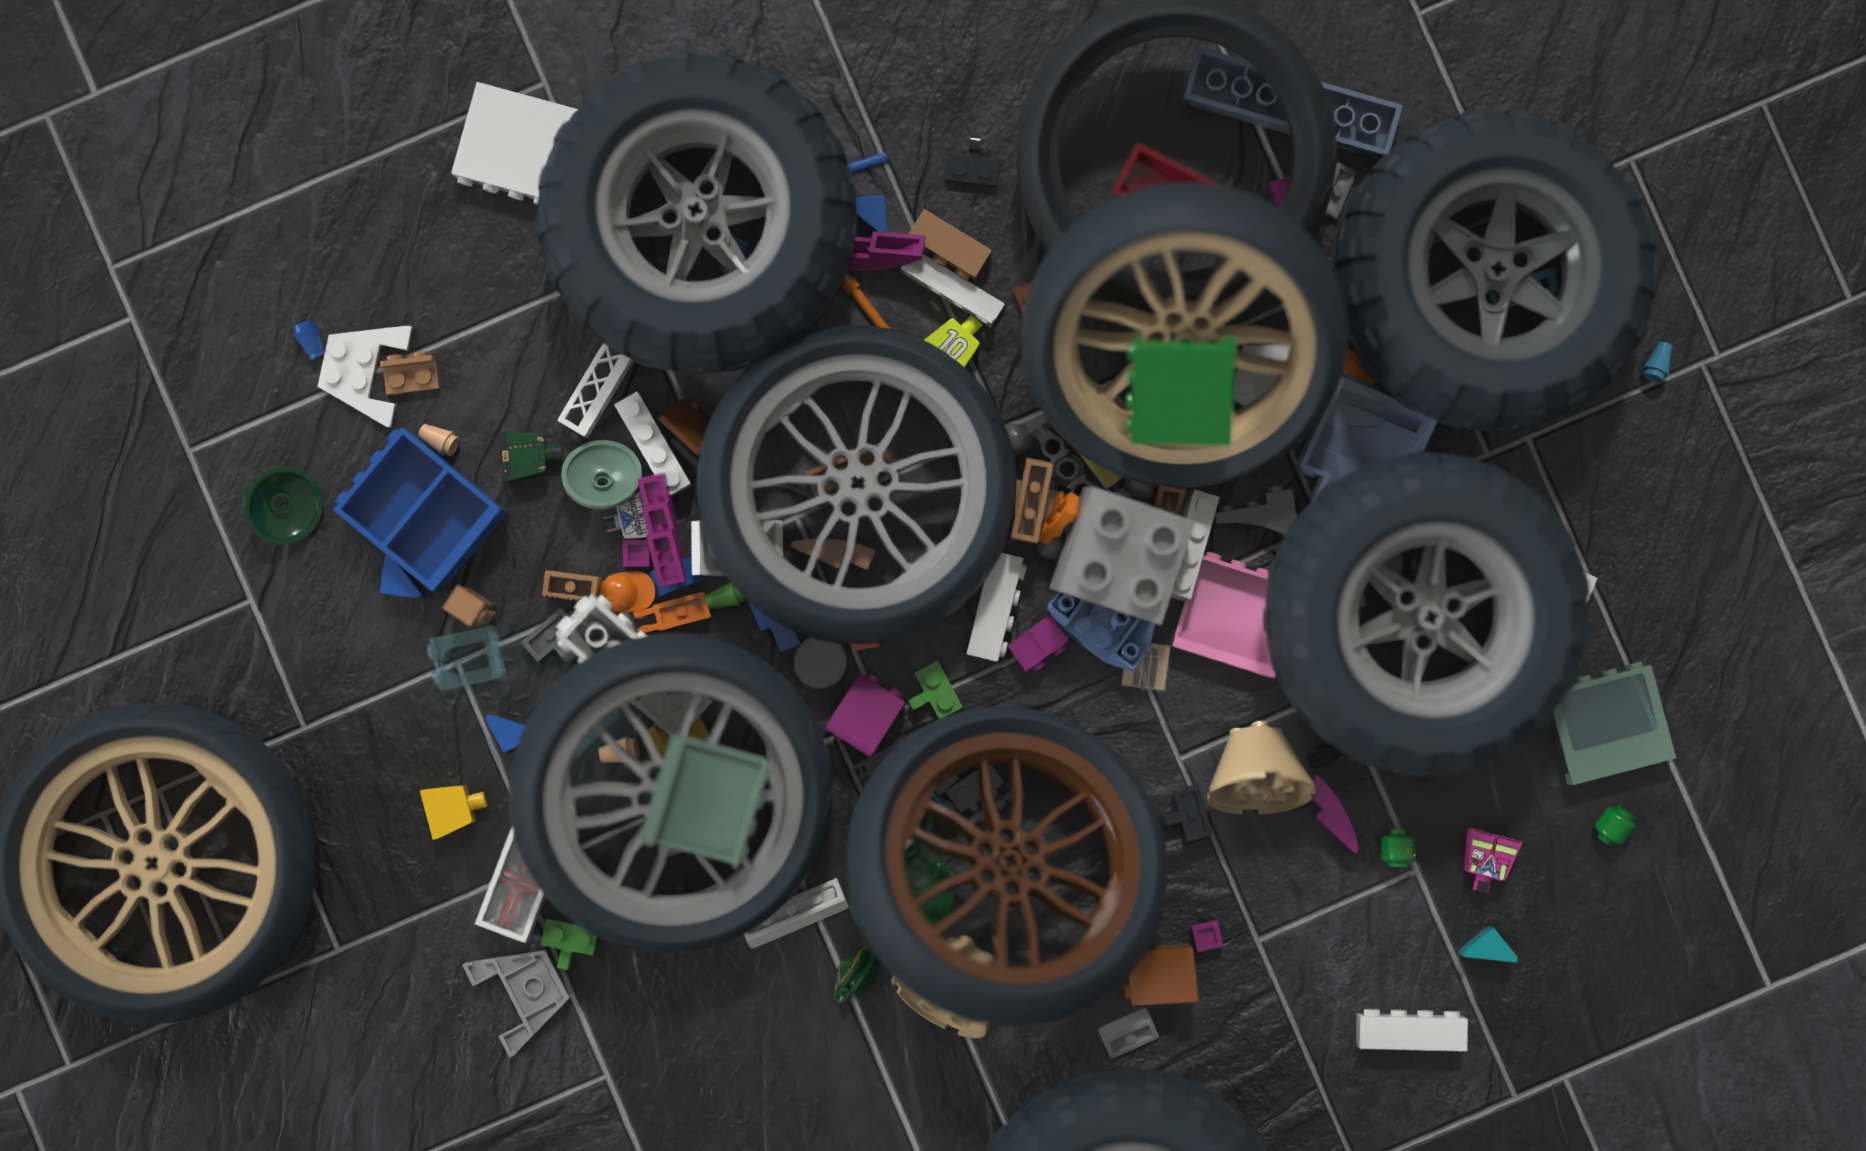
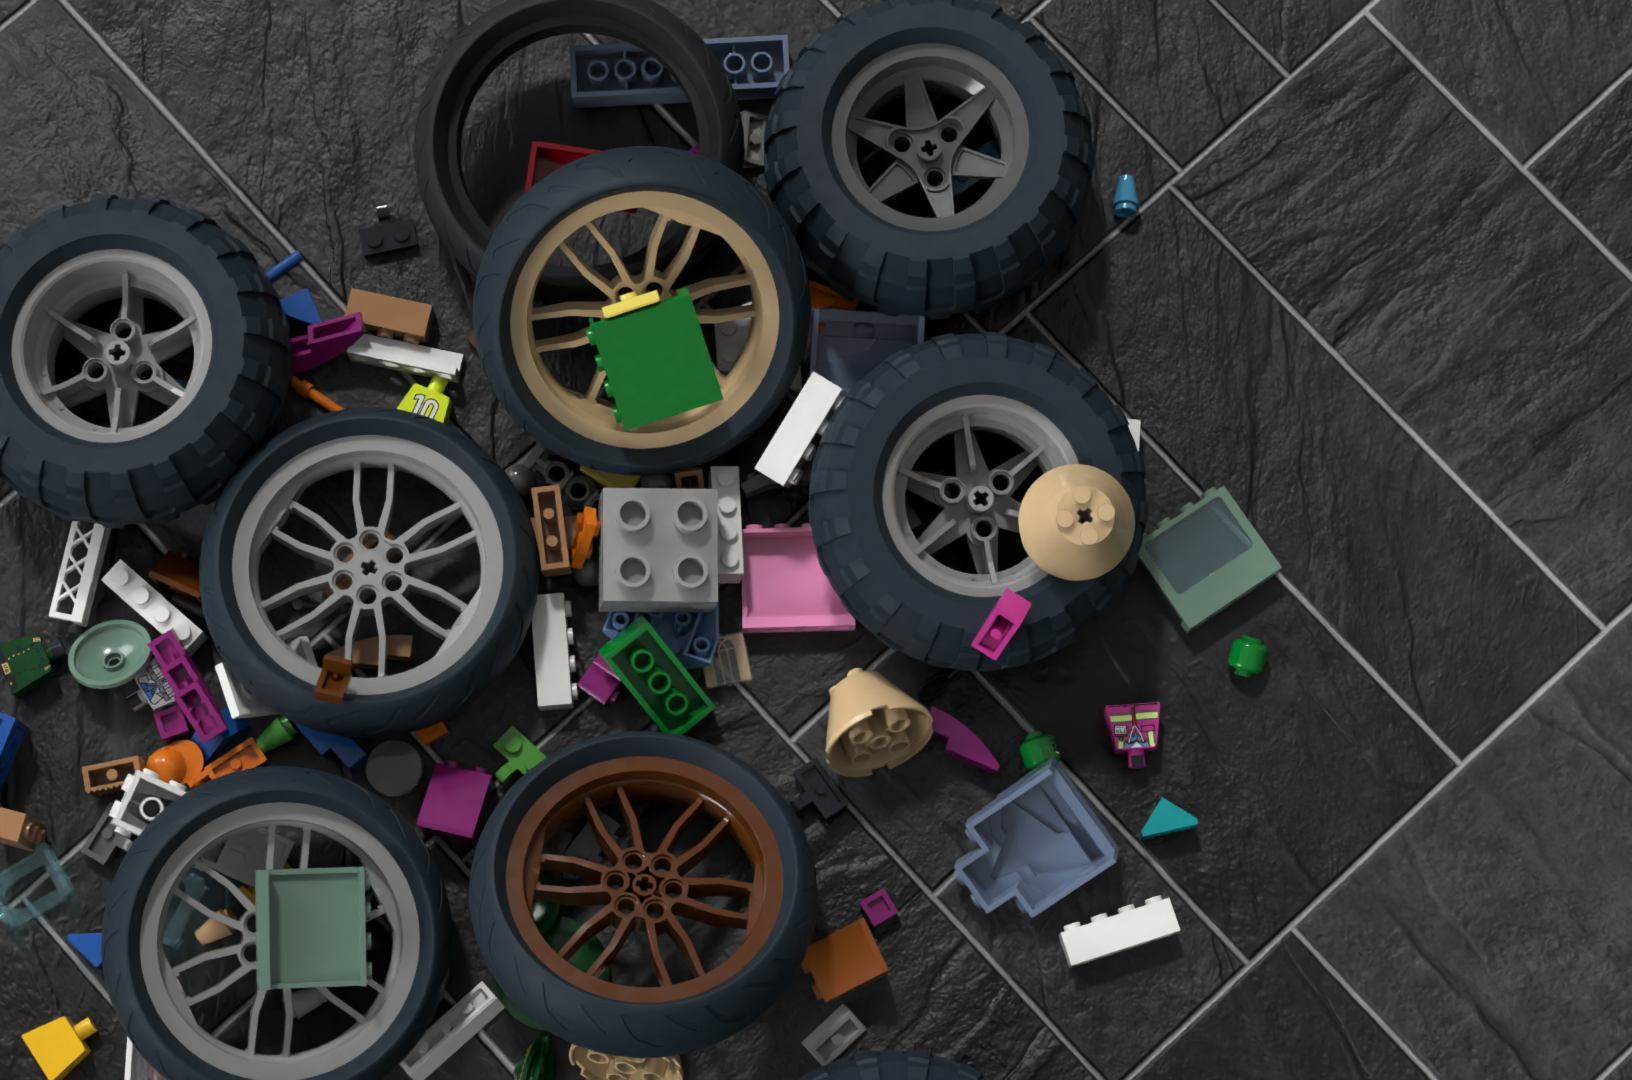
camera: 20 degrees left, 10 degrees down
none -> reddish brown bracket [314,654,353,705]
none -> green brick [598,615,716,735]
none -> light yellow plate [602,290,660,319]
none -> white brick [754,371,847,488]
none -> sand blue panel [954,756,1119,918]
none -> dark pink slope [971,588,1032,661]
none -> tan cone [1018,464,1135,581]

